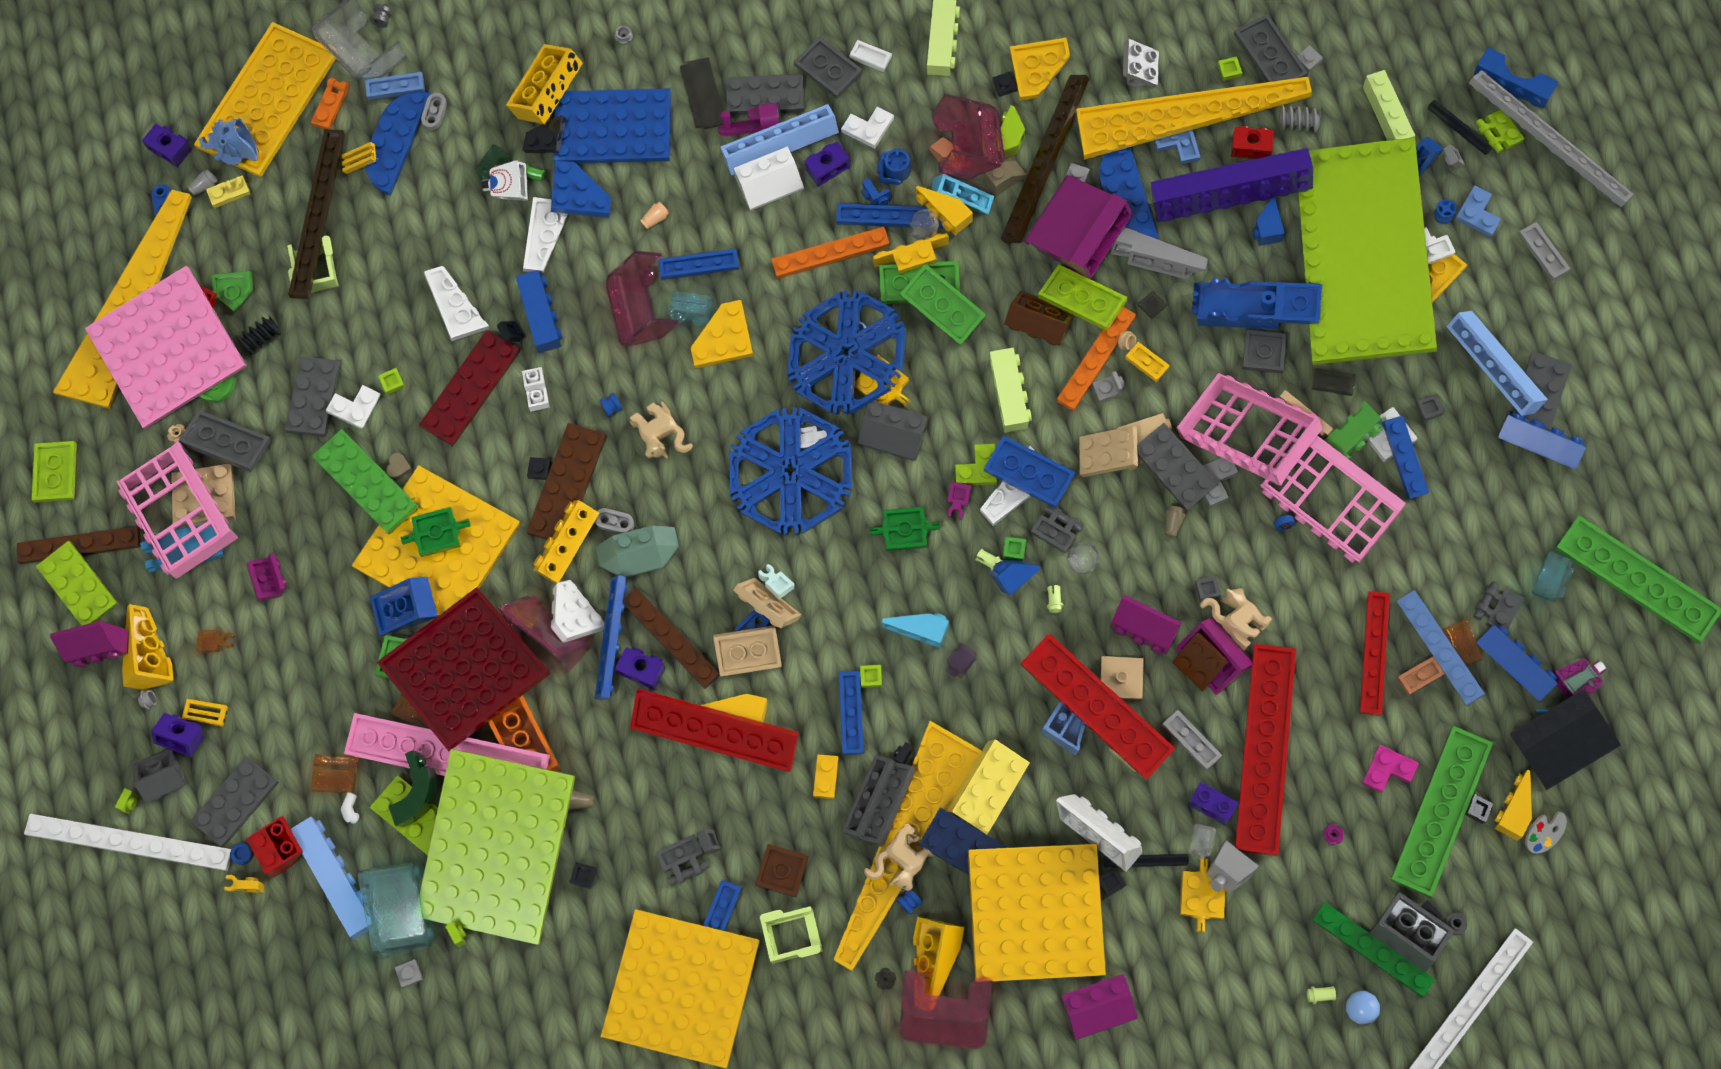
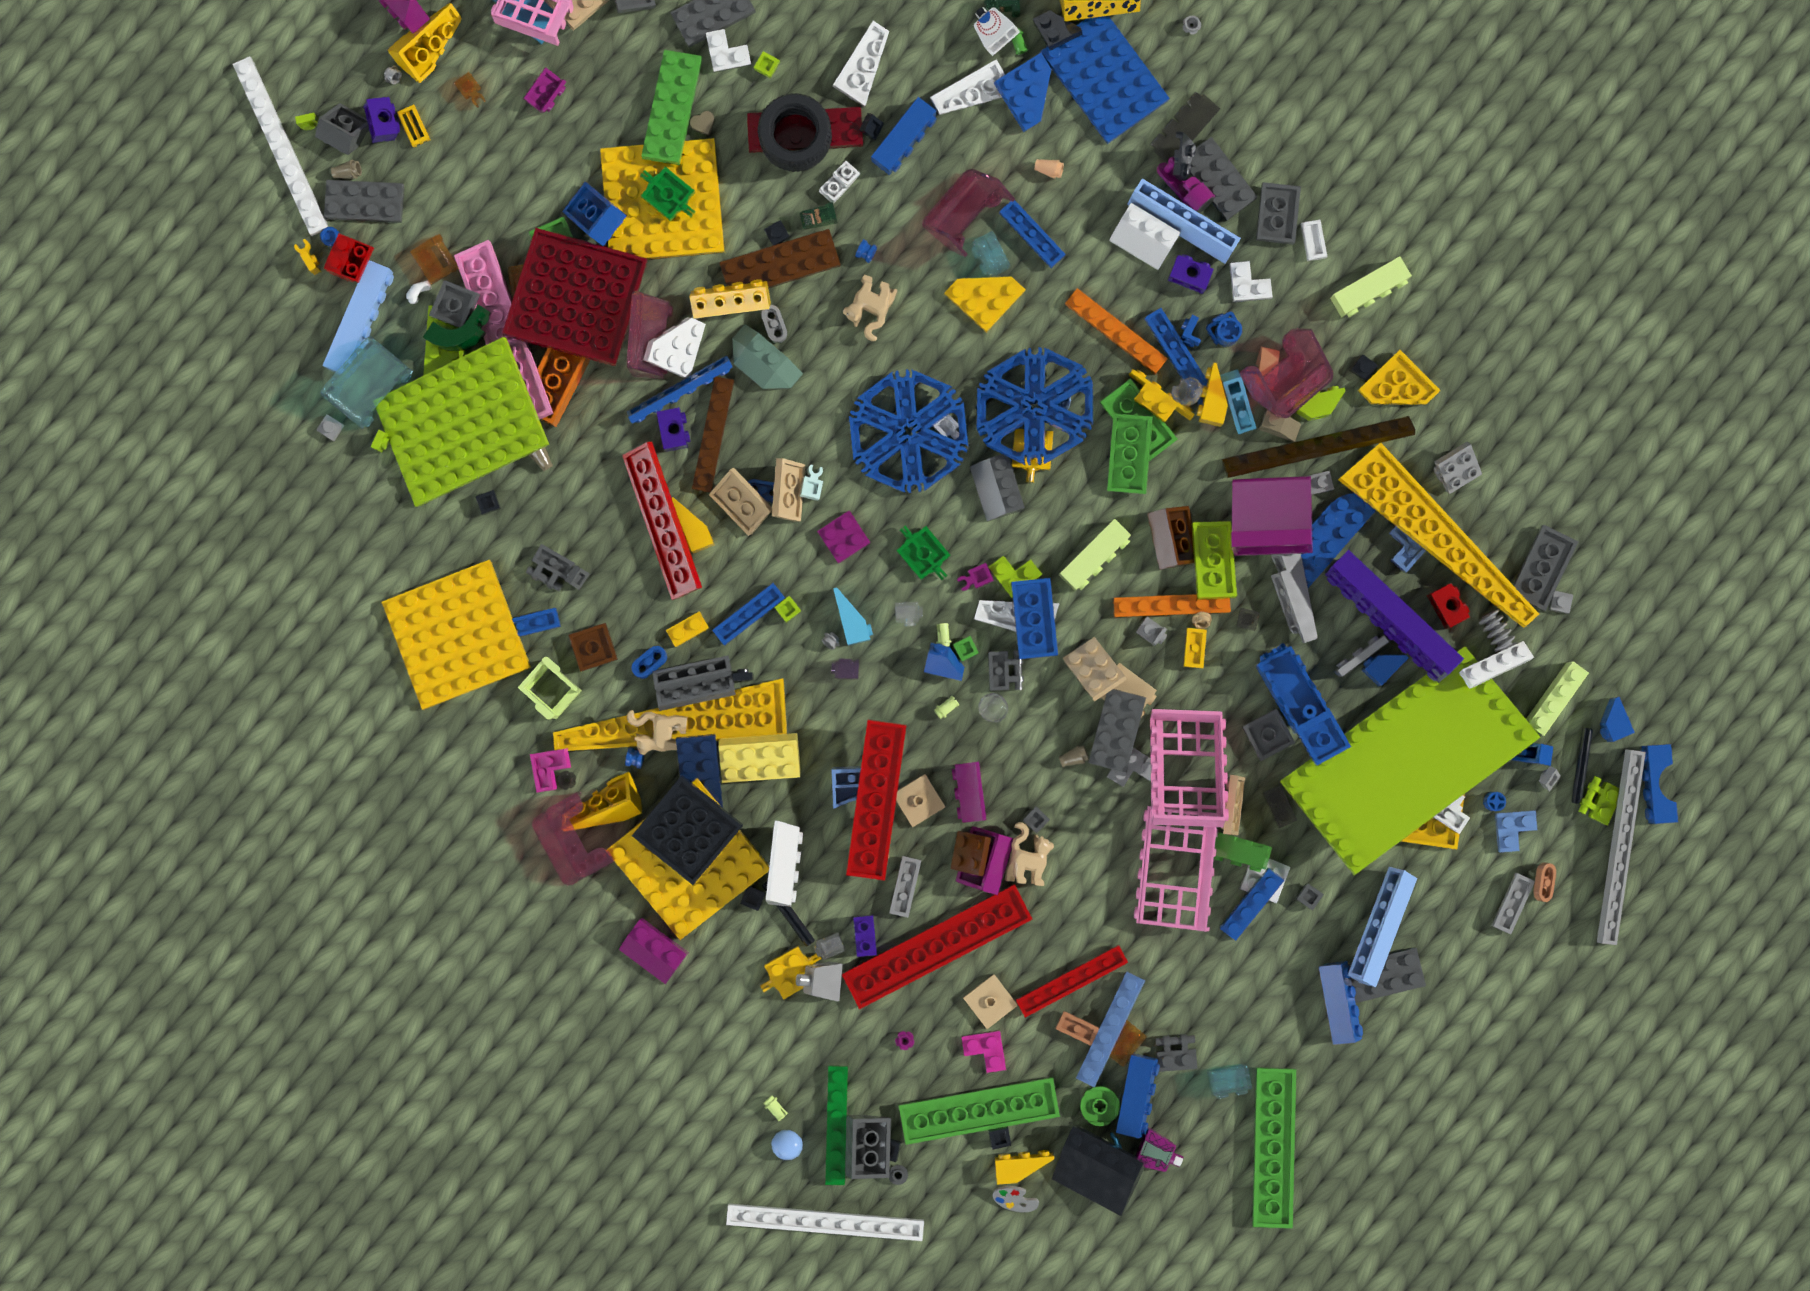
camera: 50 degrees right, 15 degrees up
lime plate [1217,56,1242,81] -> none
blue tile [1274,515,1296,531] -> none
none -> dark tan cone [331,160,362,179]
none -> dark grey plate [429,280,480,328]
none -> dark pink plate [530,748,571,793]
none -> blue plate [632,646,667,679]
none -> black plate [632,775,743,885]
none -> black tyre [758,93,832,172]
none -> clear green leg [799,202,838,229]
none -> magenta plate [817,510,871,564]
none -> light grey plate [822,632,840,650]
none -> clear brick [895,602,923,627]
none -> tan plate [963,974,1018,1029]
none -> bright green plate [1080,1086,1120,1126]
none -> black wing [1173,131,1196,181]
none -> light grey plate [1334,635,1389,677]
none -> white plate [1459,641,1534,689]
none -> nougat plate [1533,862,1556,902]
none -> blue slope [1600,697,1635,742]

